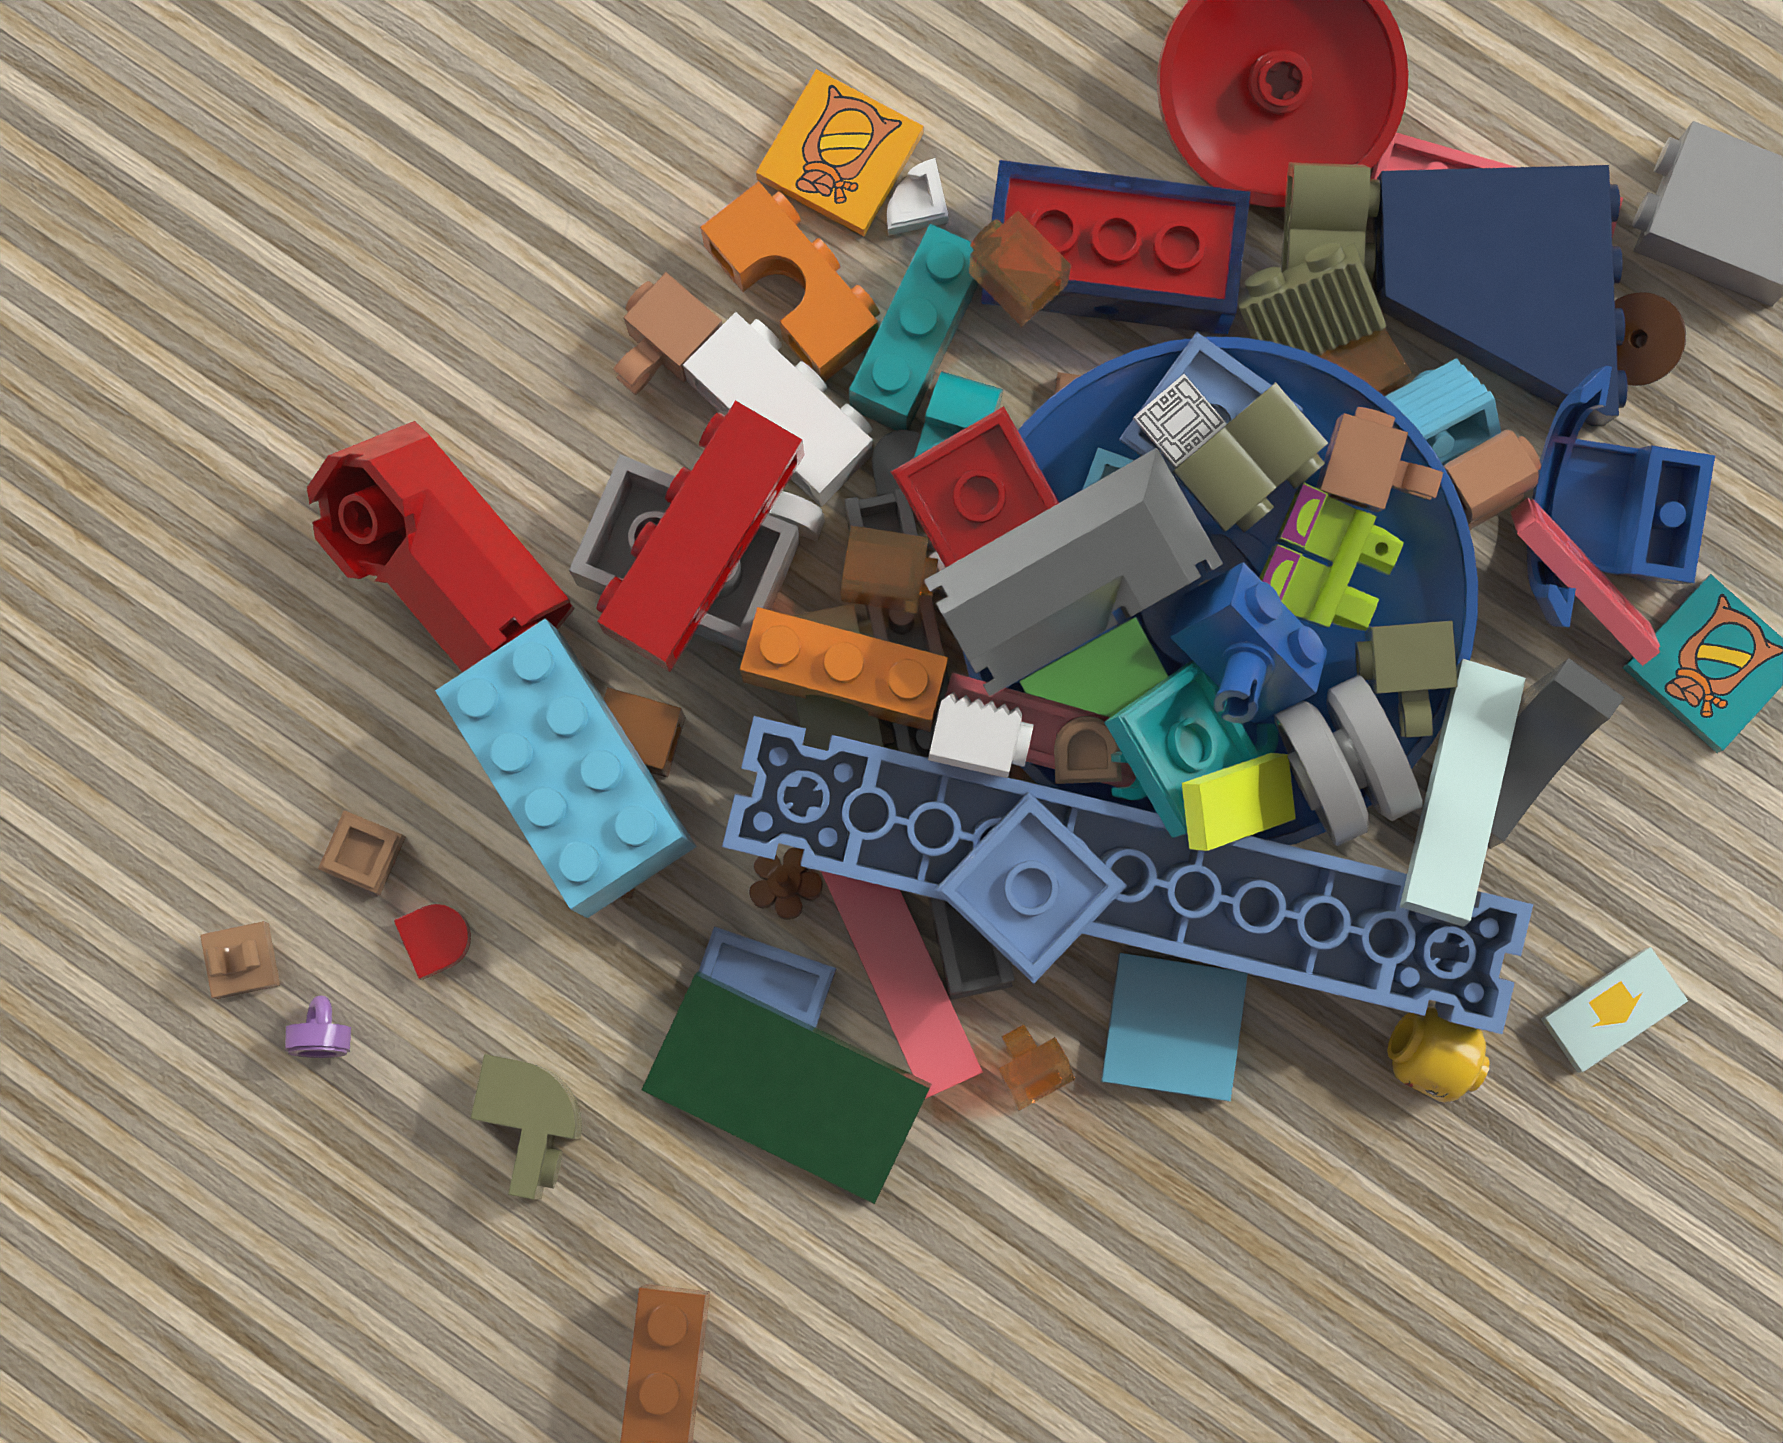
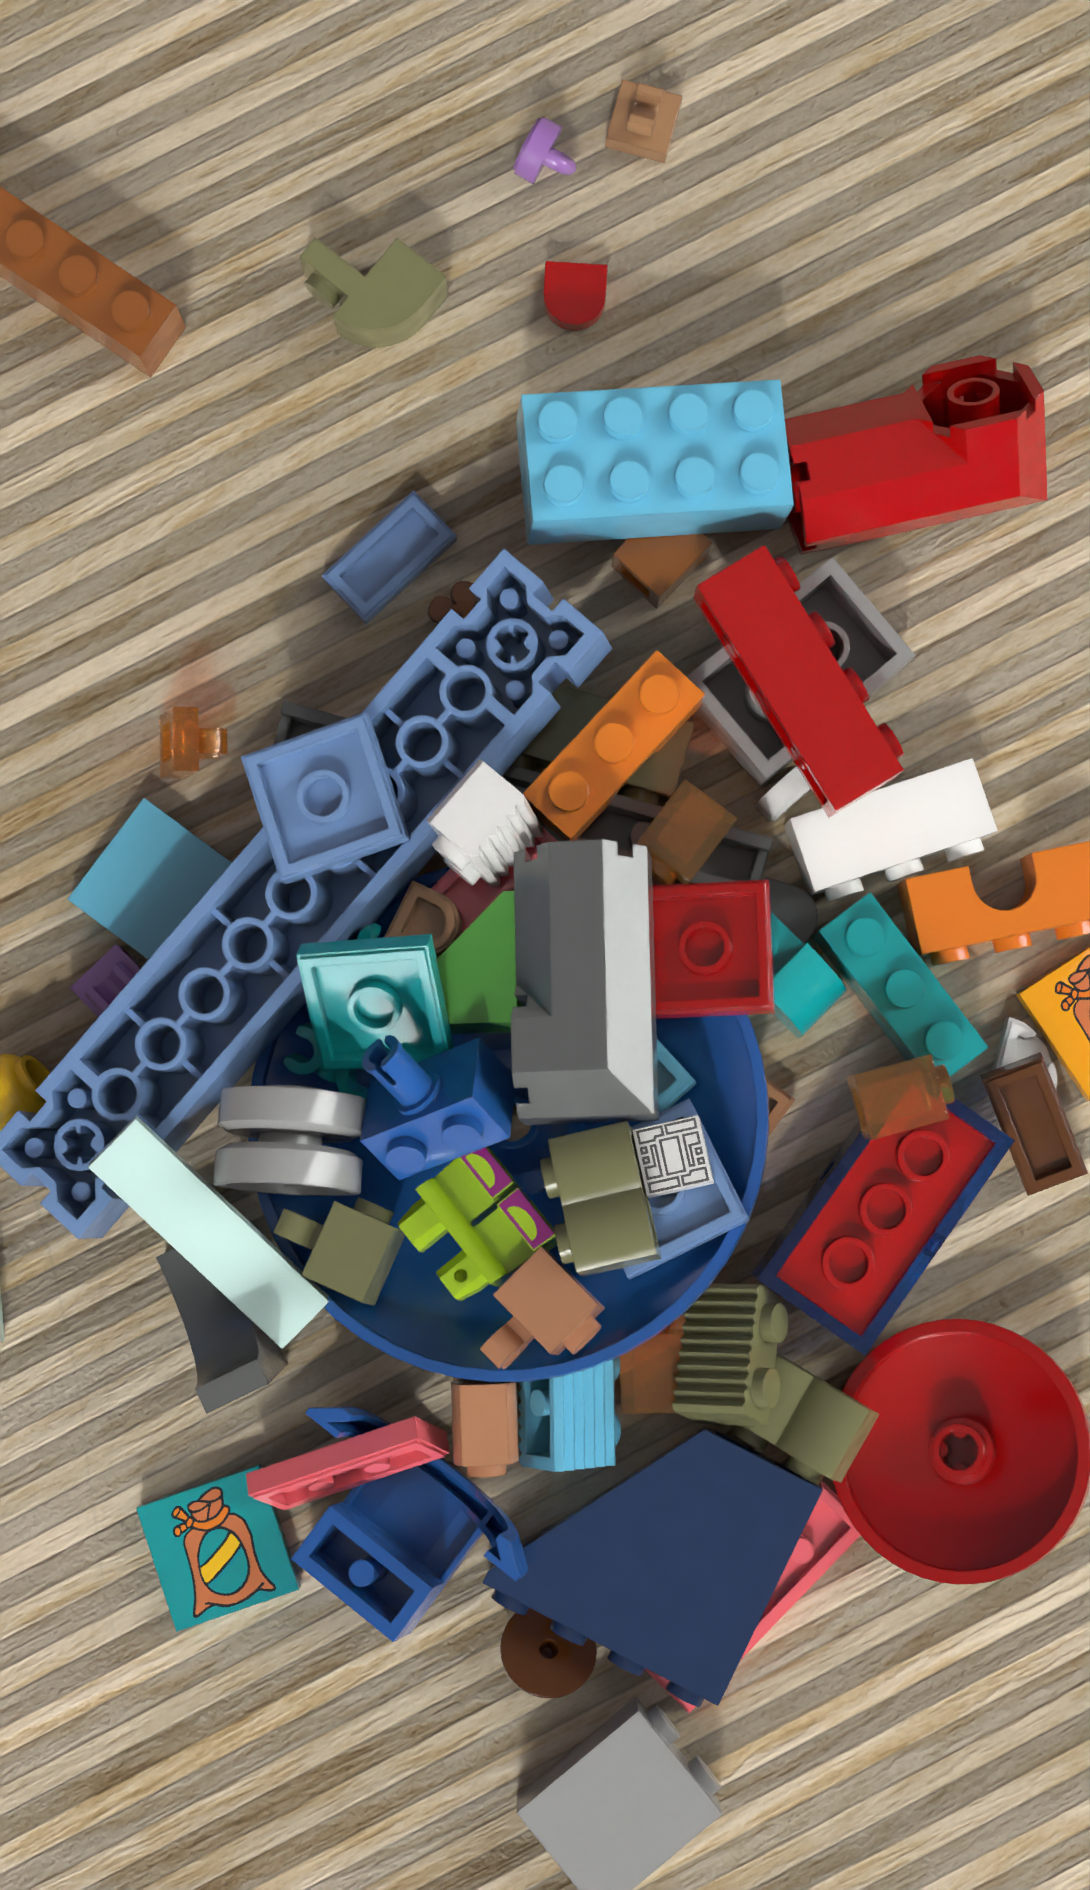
camera: 115 degrees right, 5 degrees up
medium nougat tile [318,810,406,895] -> none
nougat brick [613,272,723,395] -> none
dark green tile [641,971,932,1204] -> none
coral tile [821,871,983,1099] -> none
neon yellow tile [1182,753,1296,851] -> none
none -> medium lavender tile [70,944,142,1017]
none -> reddish brown tile [980,1052,1088,1196]

